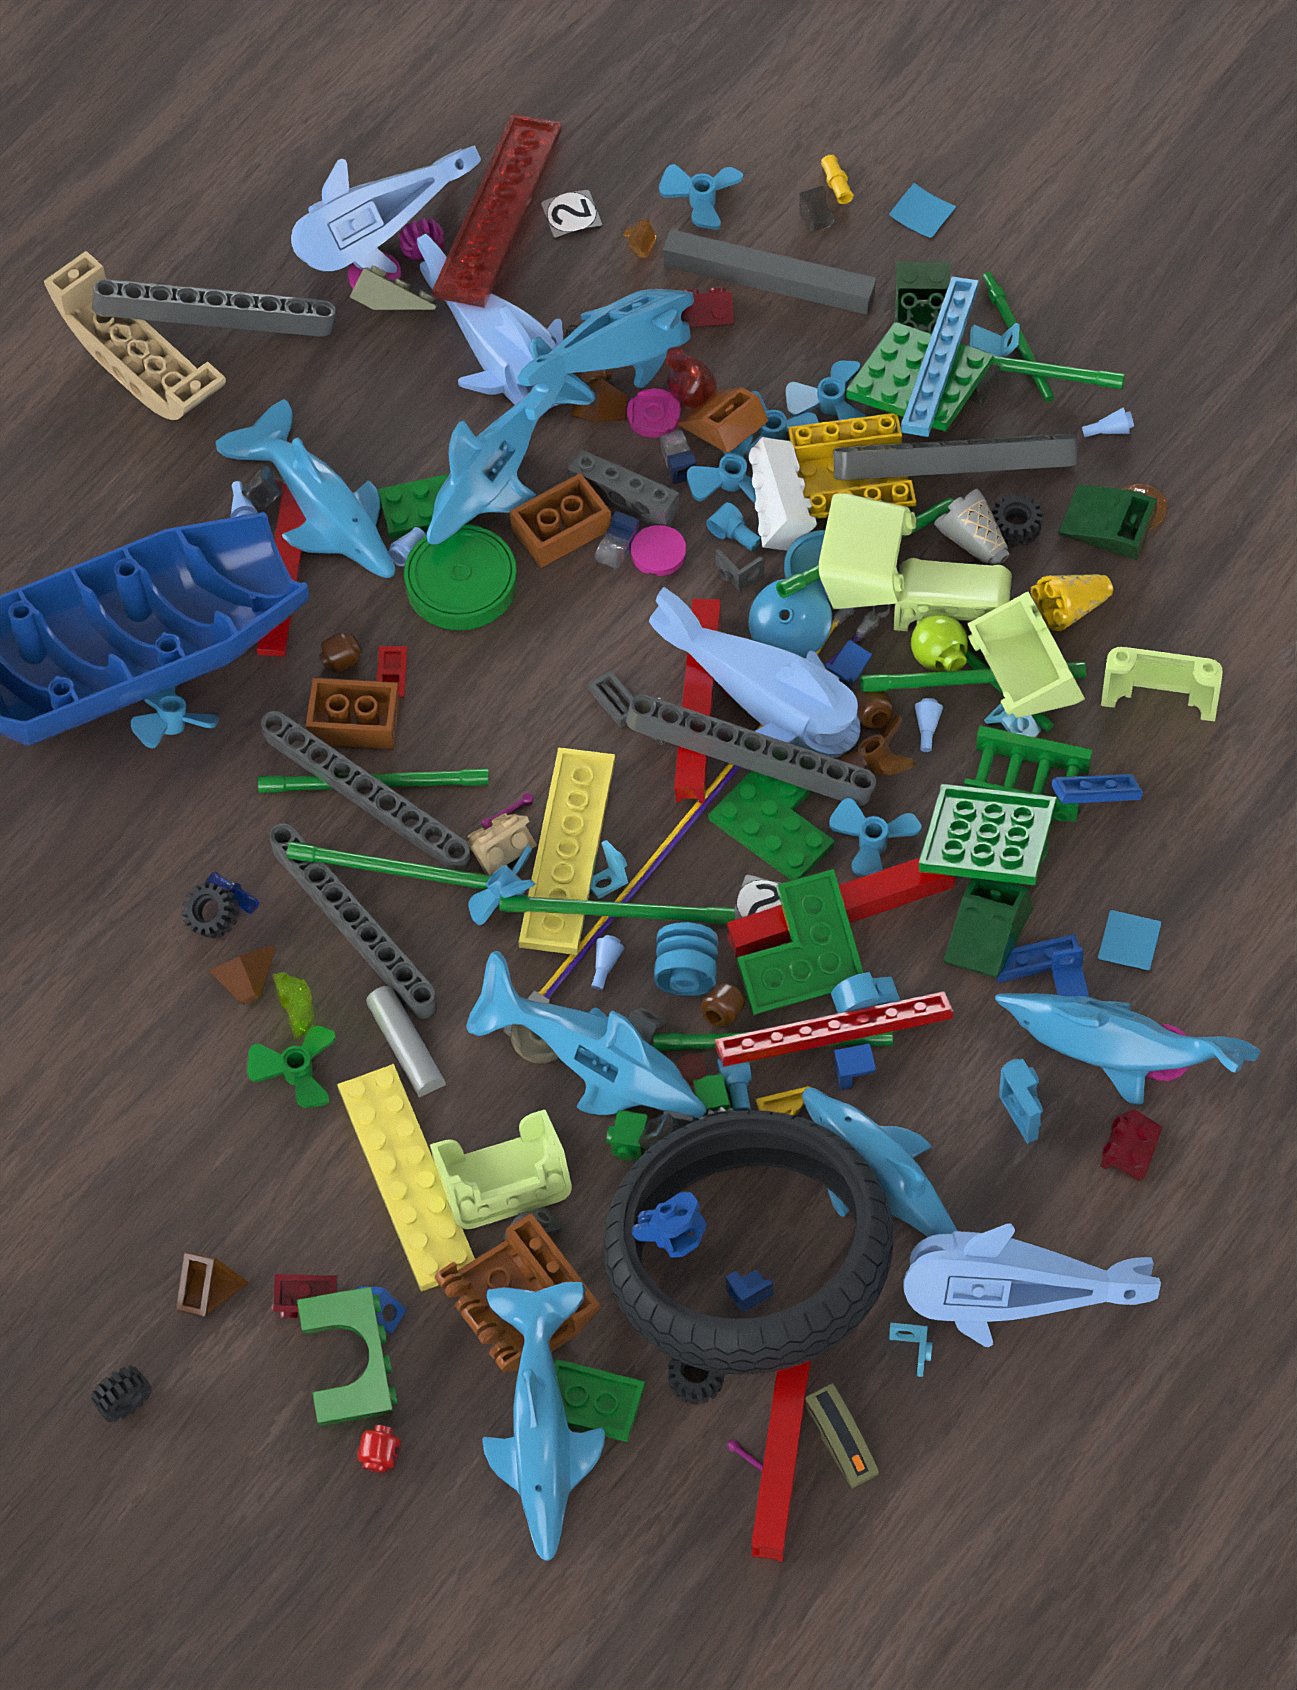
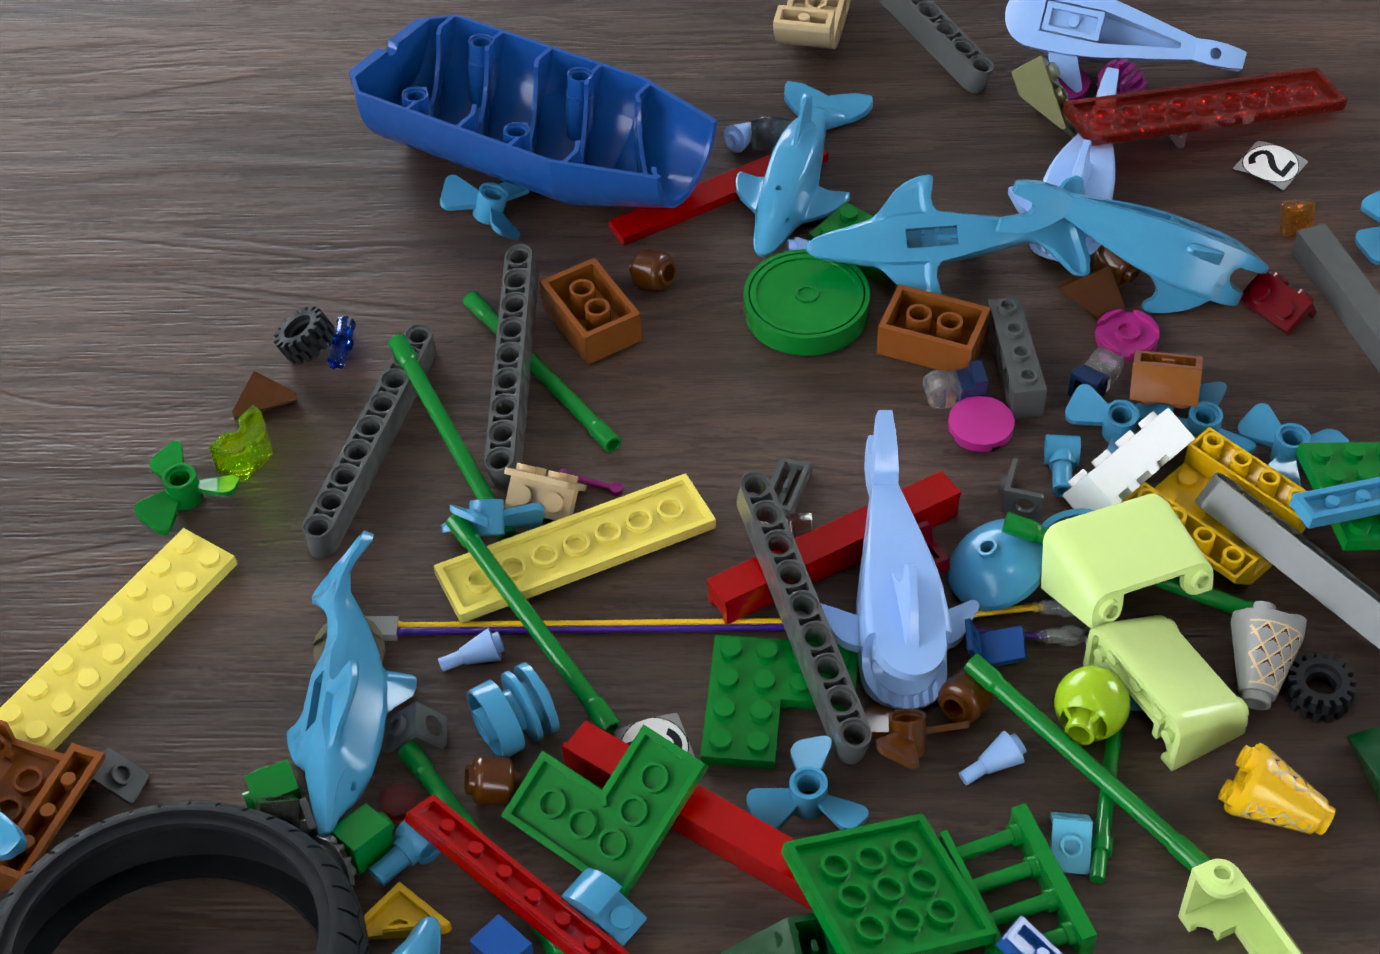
camera: 55 degrees right, 10 degrees down
light grey brick [366,986,446,1097] -> none
red slope [376,646,408,698] -> none
yellowish green windscreen [430,1110,572,1229] -> none
medium azure bracket [590,840,628,899] -> none
blue hinge [632,1192,707,1257] -> none
clear red piece [666,347,717,408] -> none
yellowish green windscreen [968,592,1085,718] -> none

